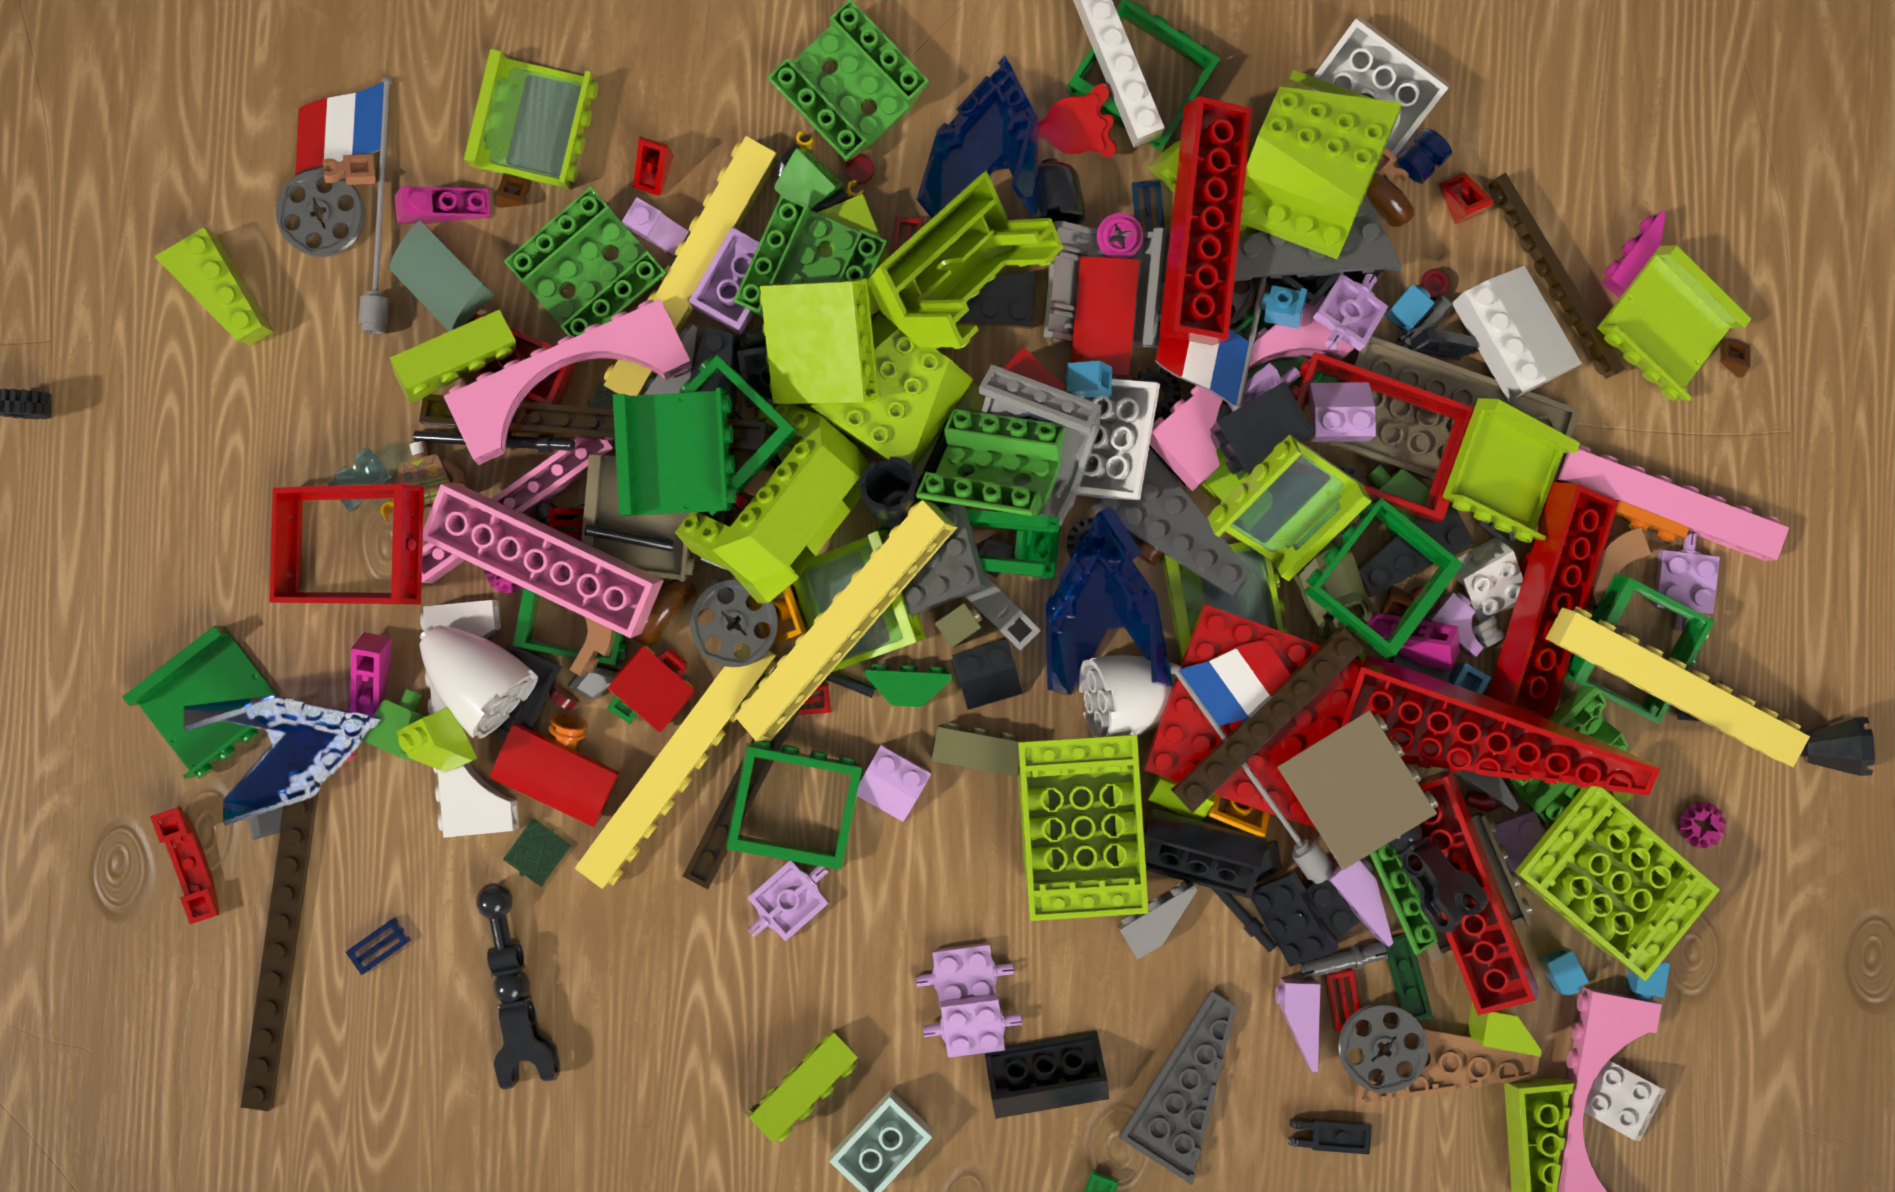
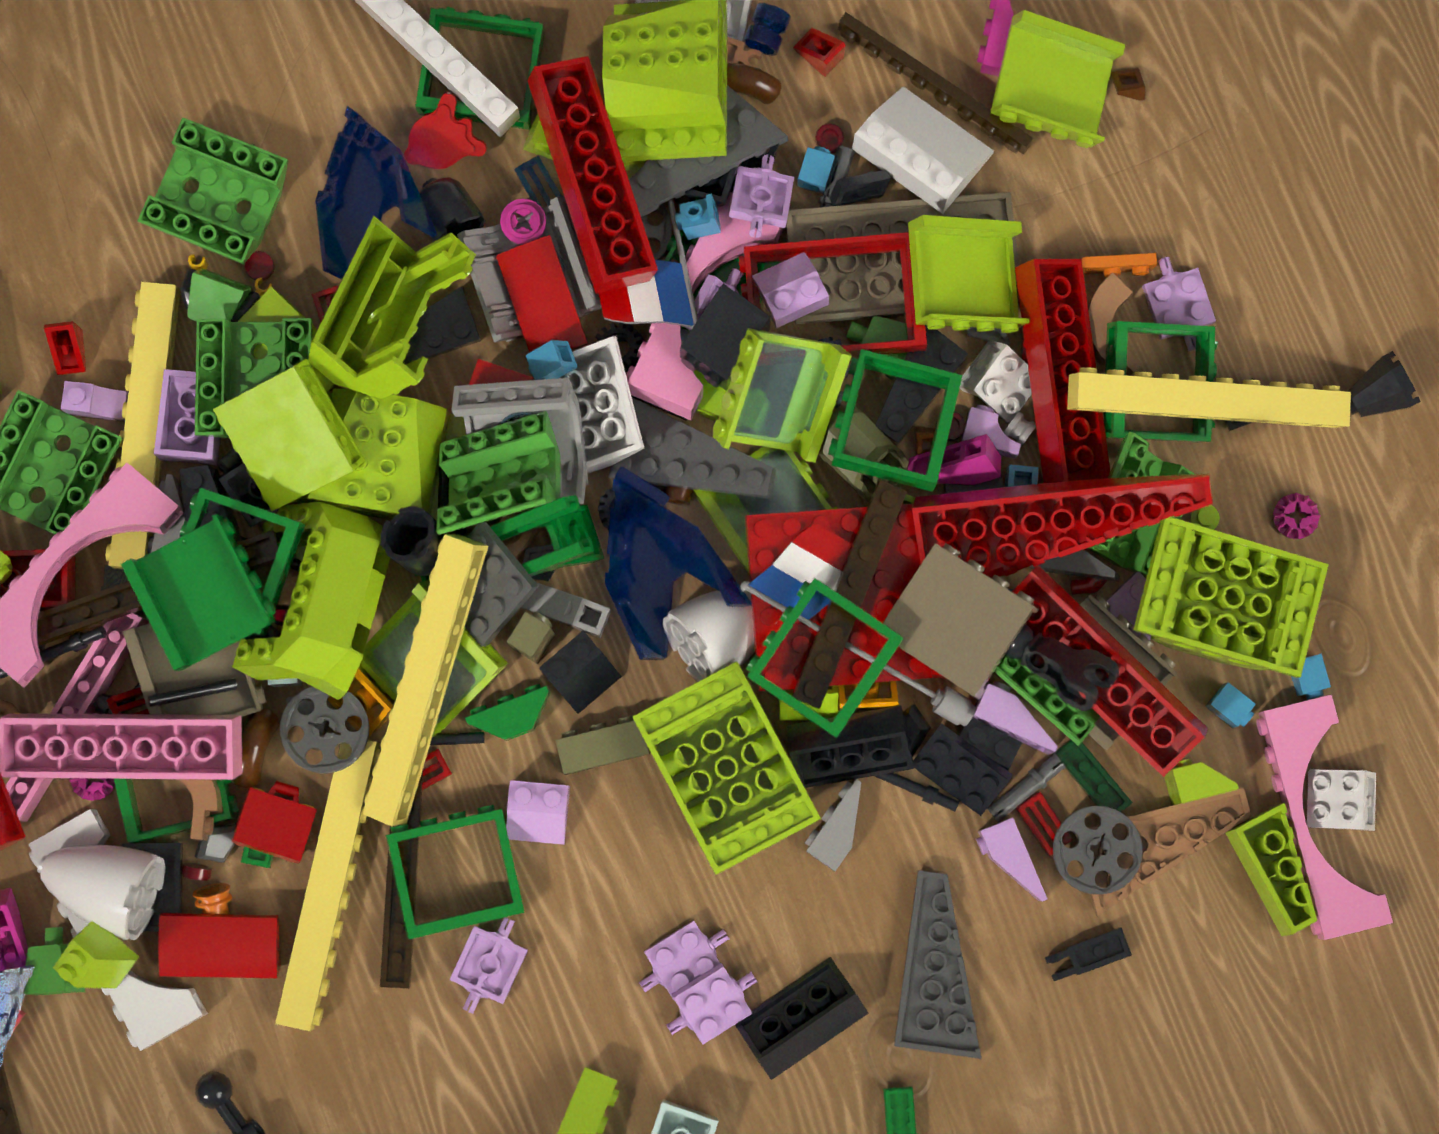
camera: 25 degrees left, 5 degrees down
clear green piece [503,818,572,887] -> none
bright pink brick [1556,445,1789,561] -> none
none -> green window [746,578,904,738]

